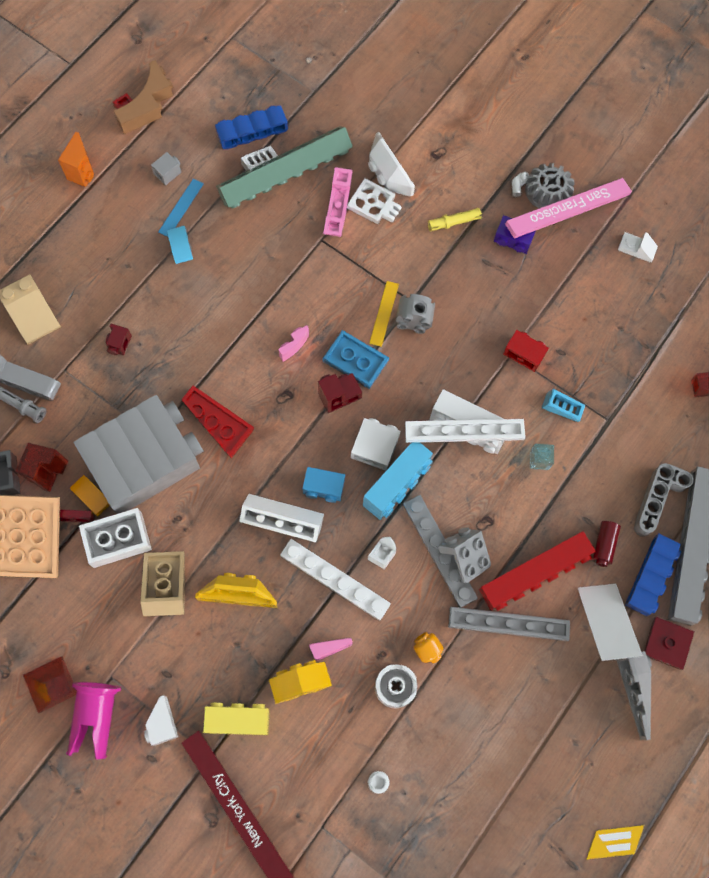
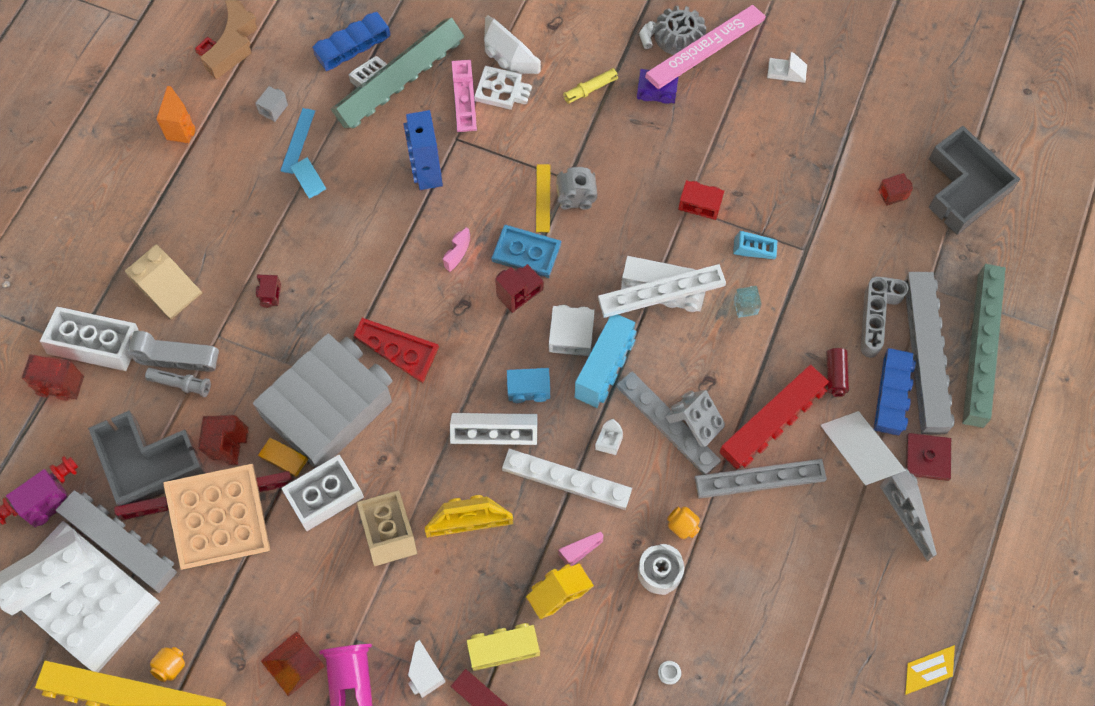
camera: 10 degrees left, 5 degrees down
none -> blue brick [403,110,443,190]

